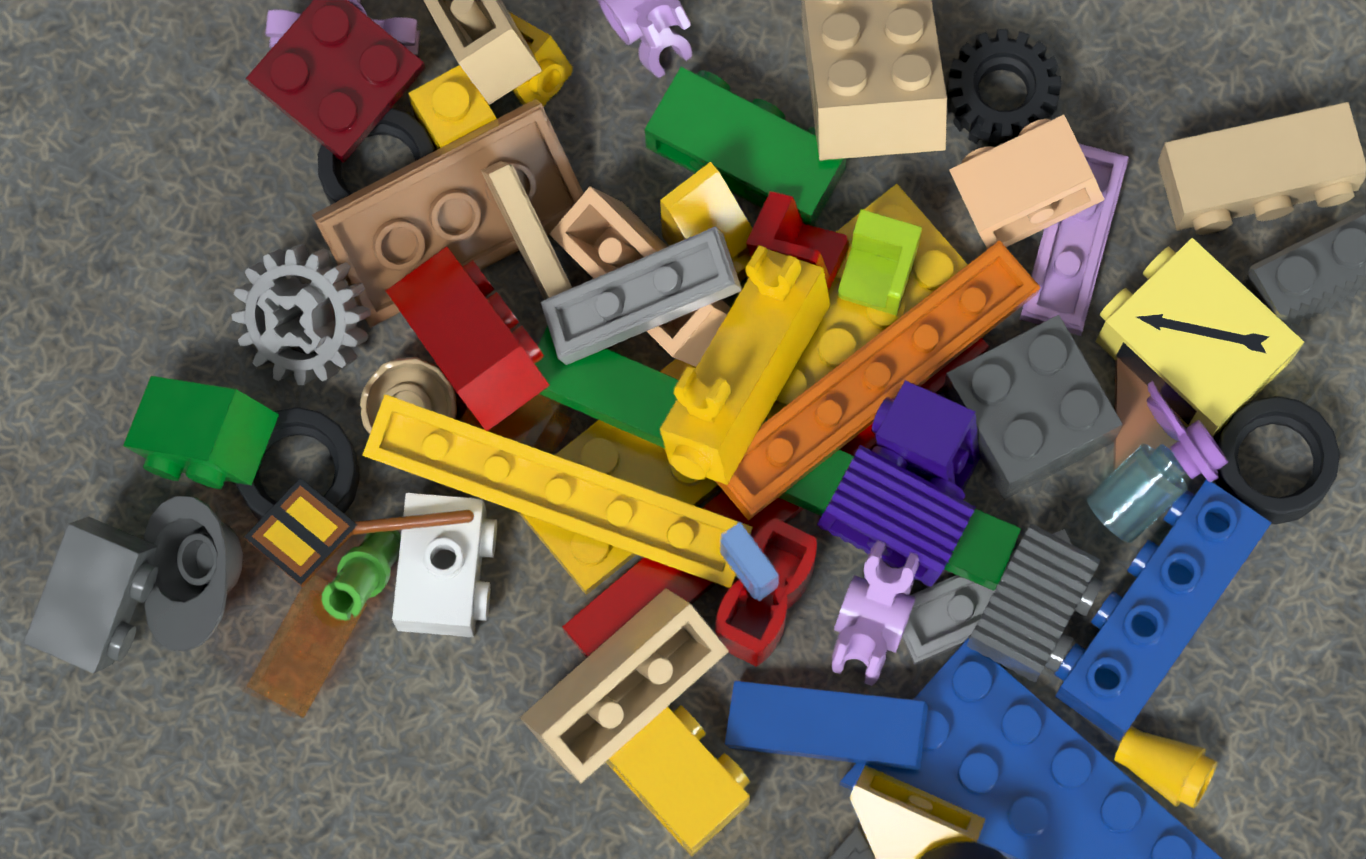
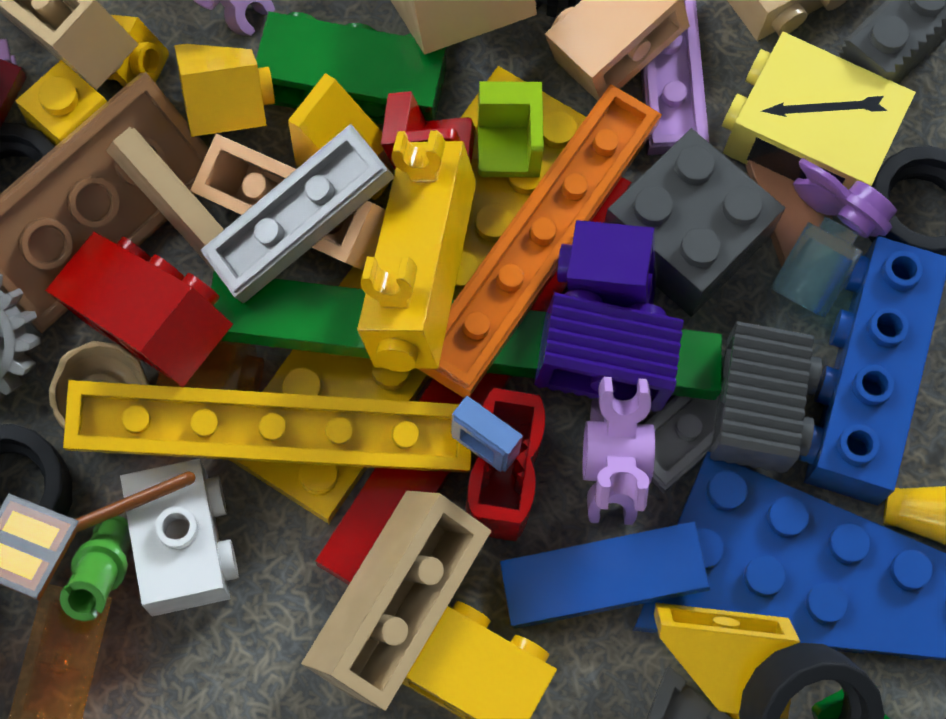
camera: 25 degrees left, 5 degrees down
none -> yellow slope [174,44,275,137]

